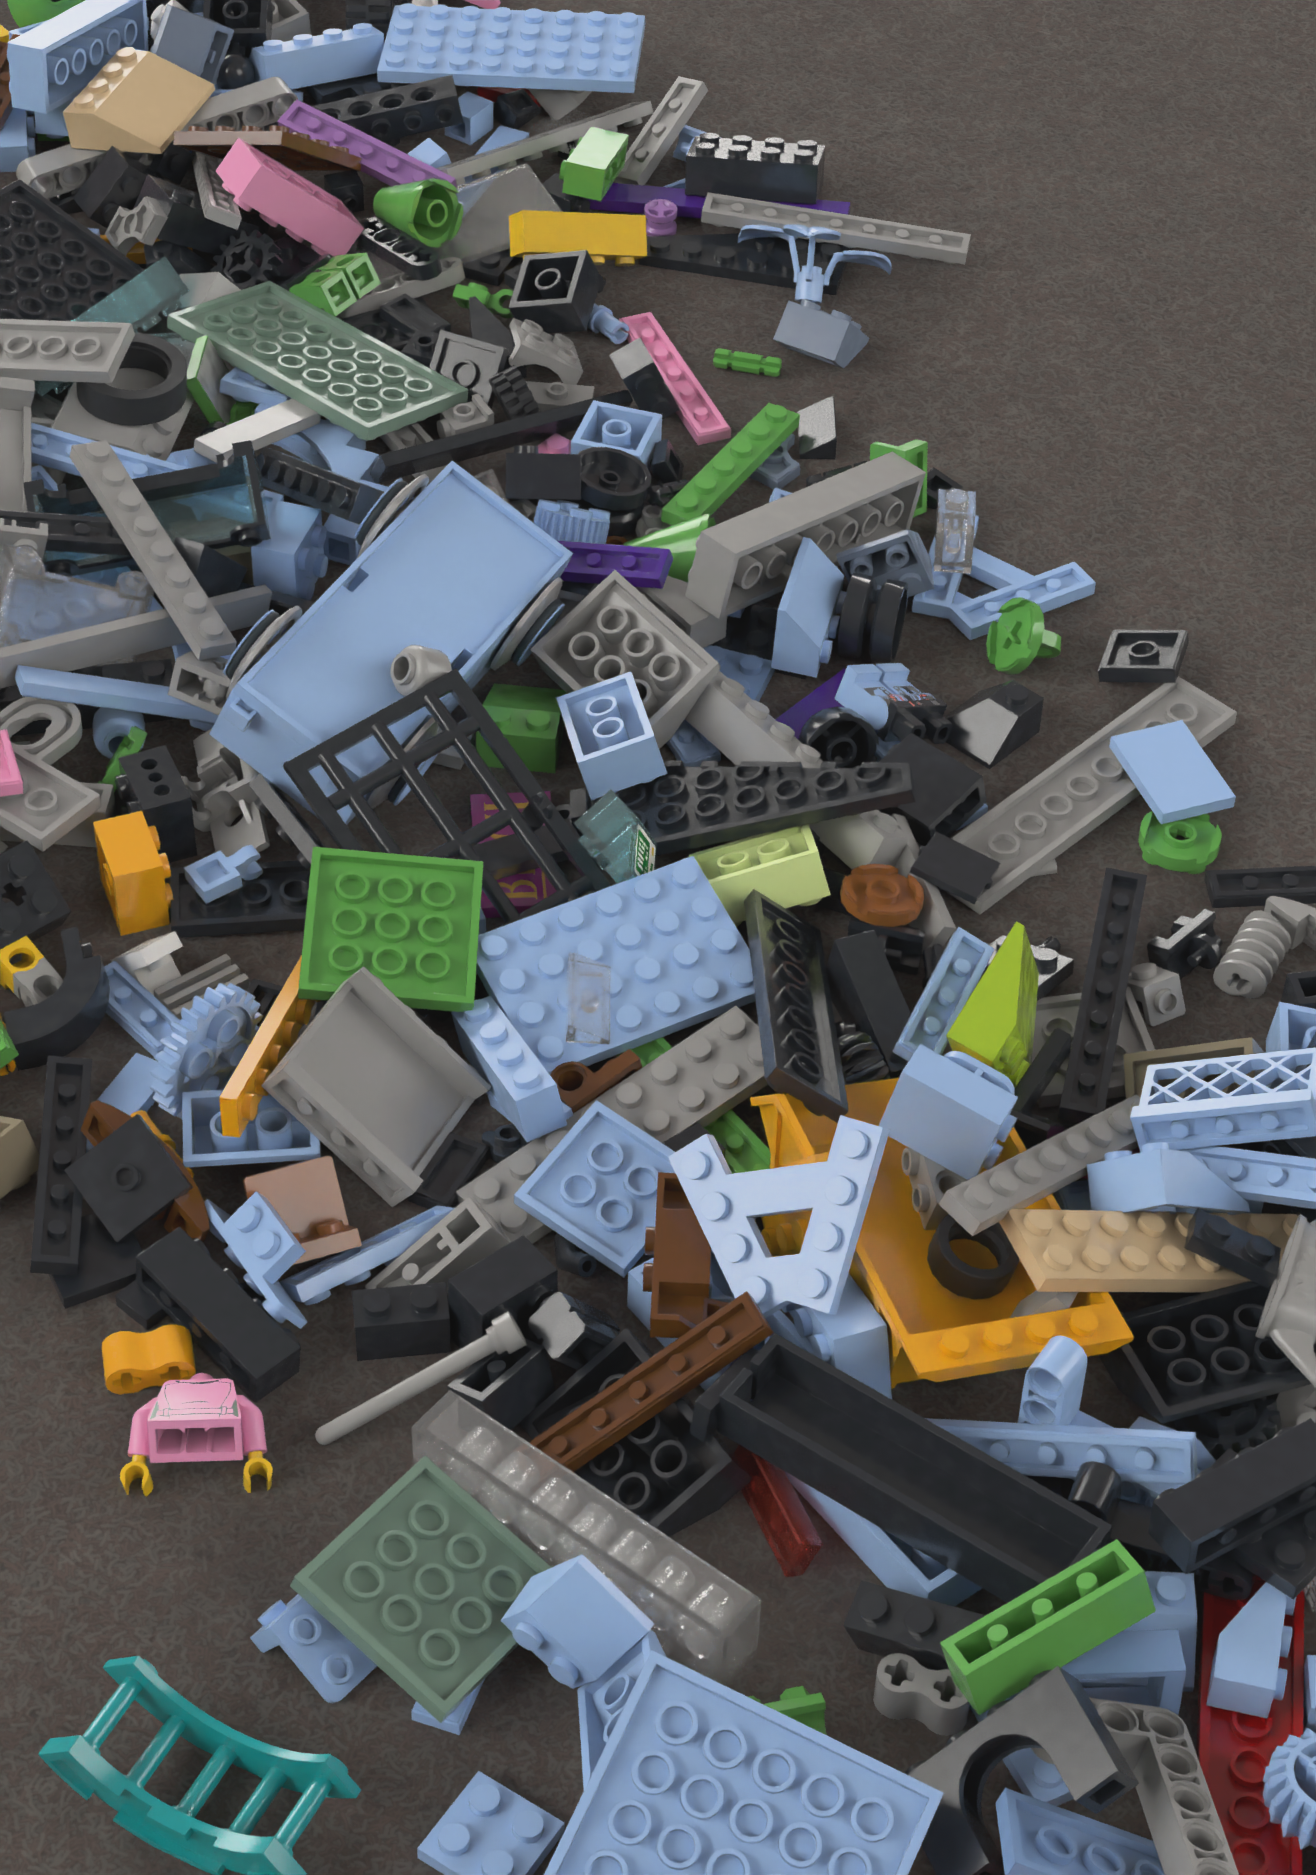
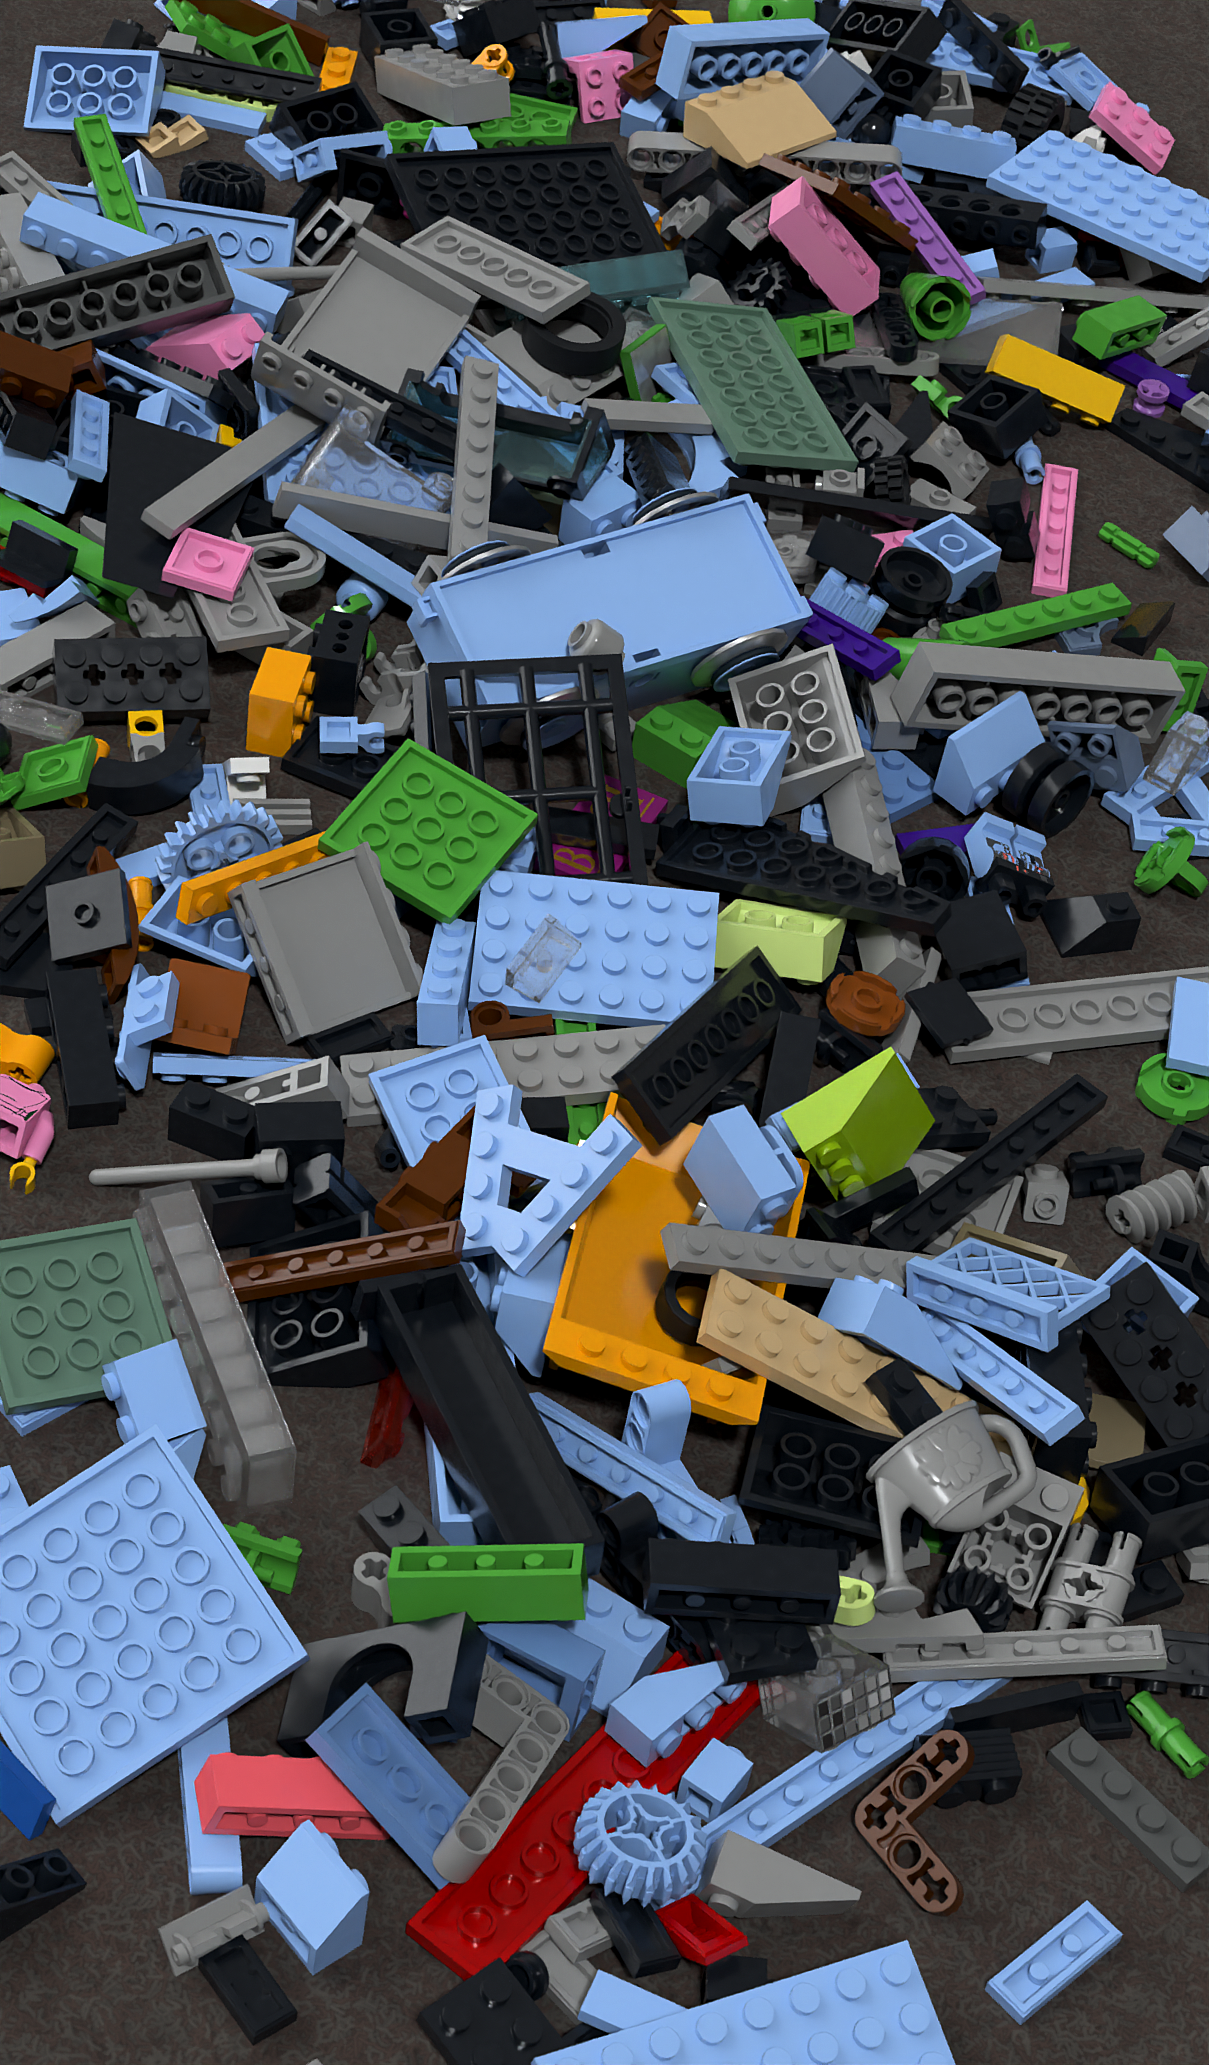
camera: 25 degrees right, 0 degrees up
clear light blue slope [574,790,657,884] -> none

